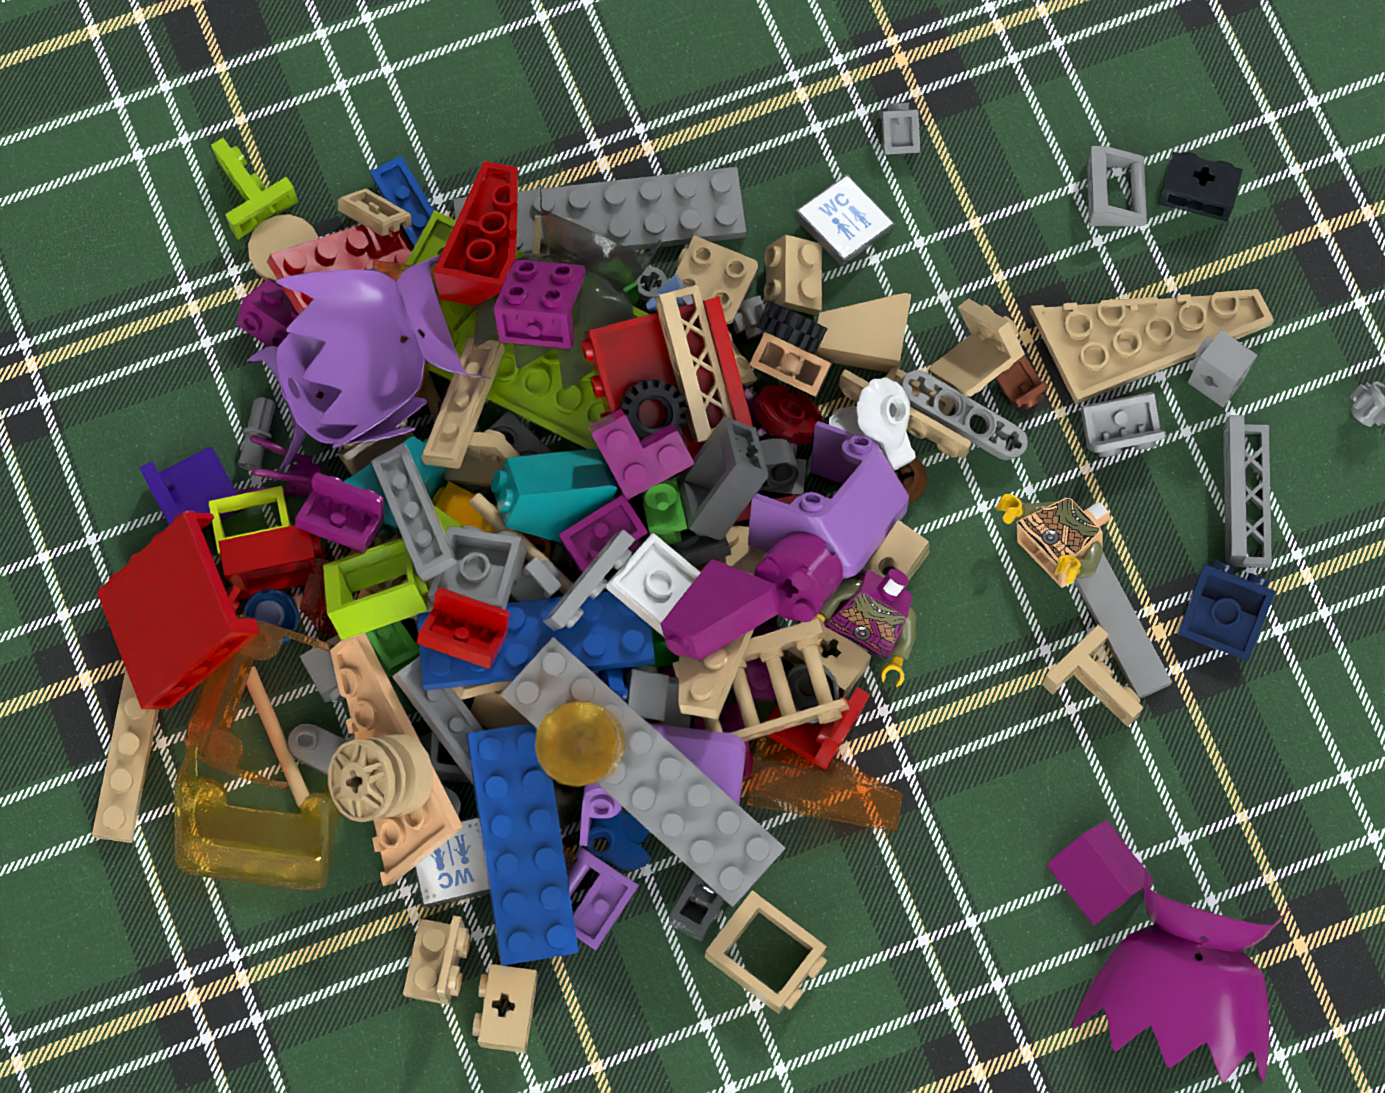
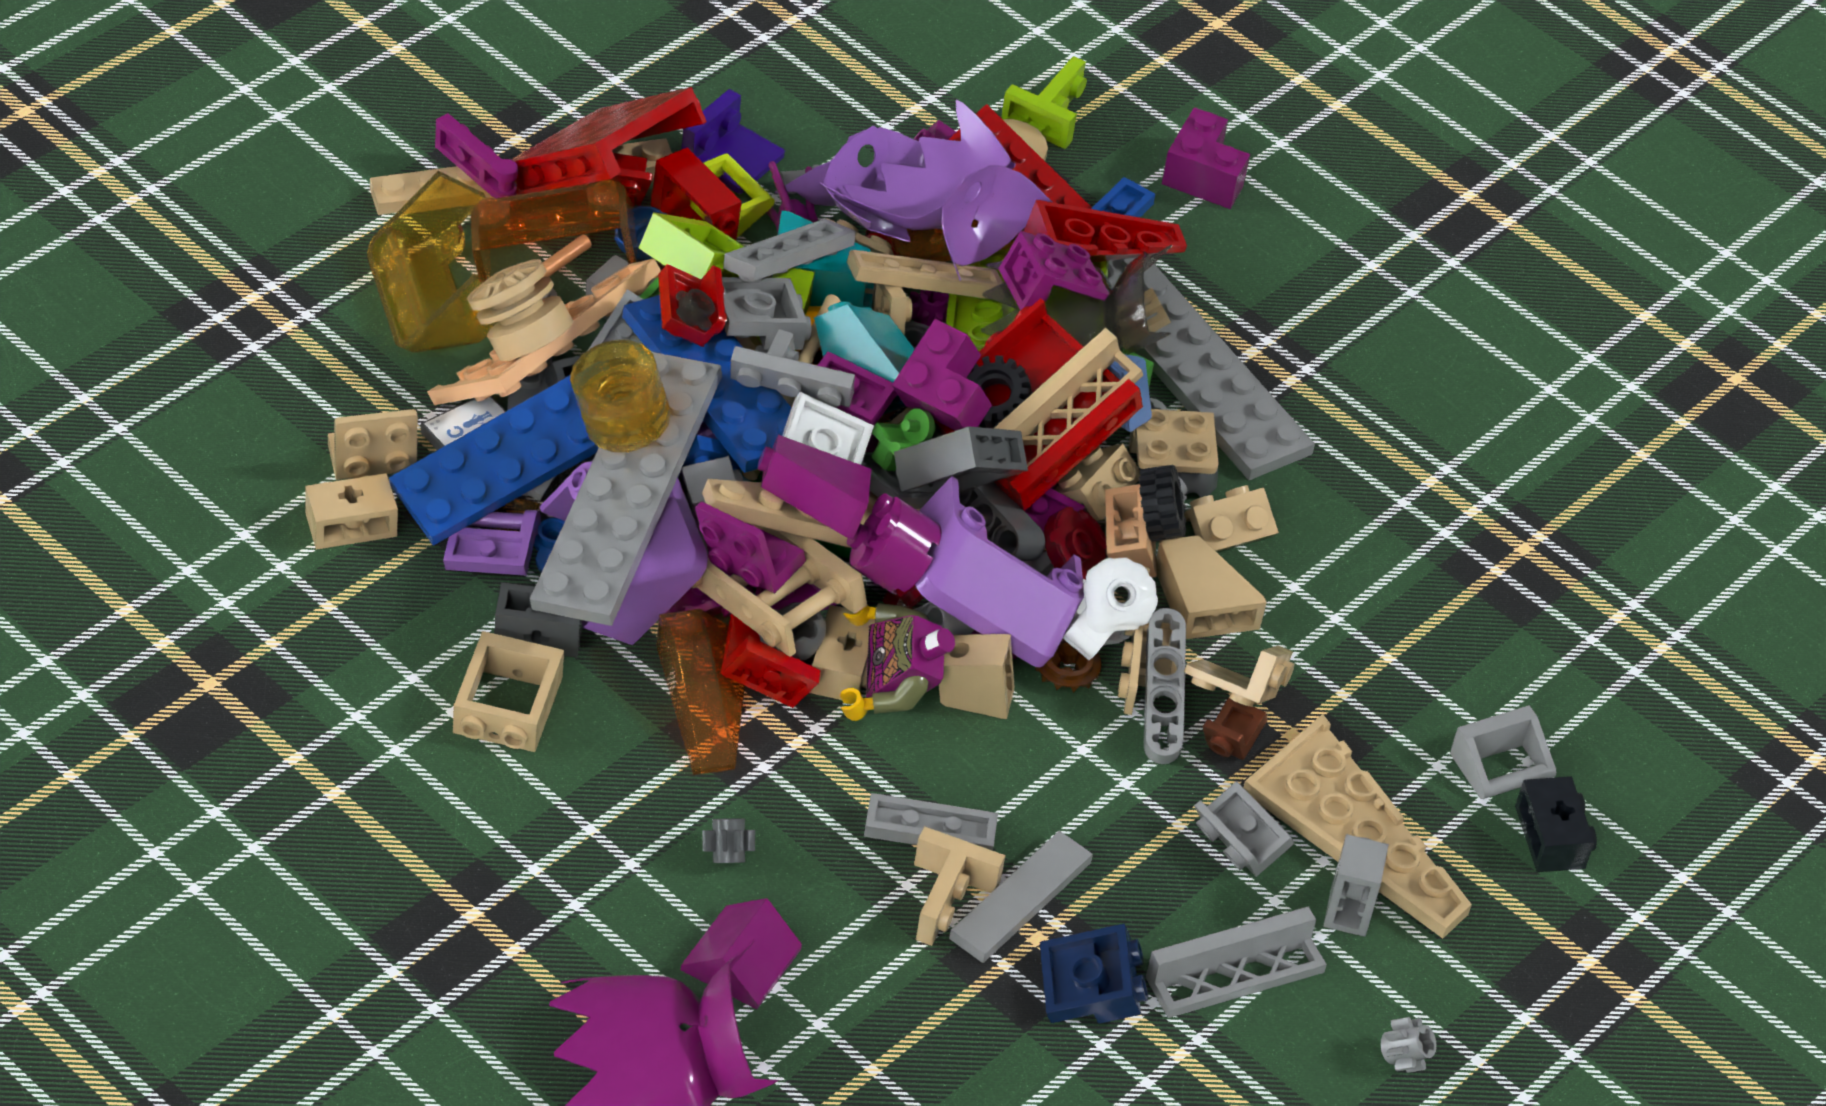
camera: 60 degrees right, 25 degrees down
magenta bracket [295,472,385,553] -> none
tan tile [338,188,411,236] -> none
white tile [794,174,895,267] -> none
light grey bracket [879,103,920,155] -> none
torso [996,494,1110,588] -> none
none -> magenta plate [435,113,518,203]
none -> clear smoke plate [675,289,715,331]
none -> magenta bracket [695,502,806,594]
none -> dark grey gear [702,818,755,863]
none -> light grey plate [864,793,998,851]
none -> magenta brick [1161,107,1250,209]

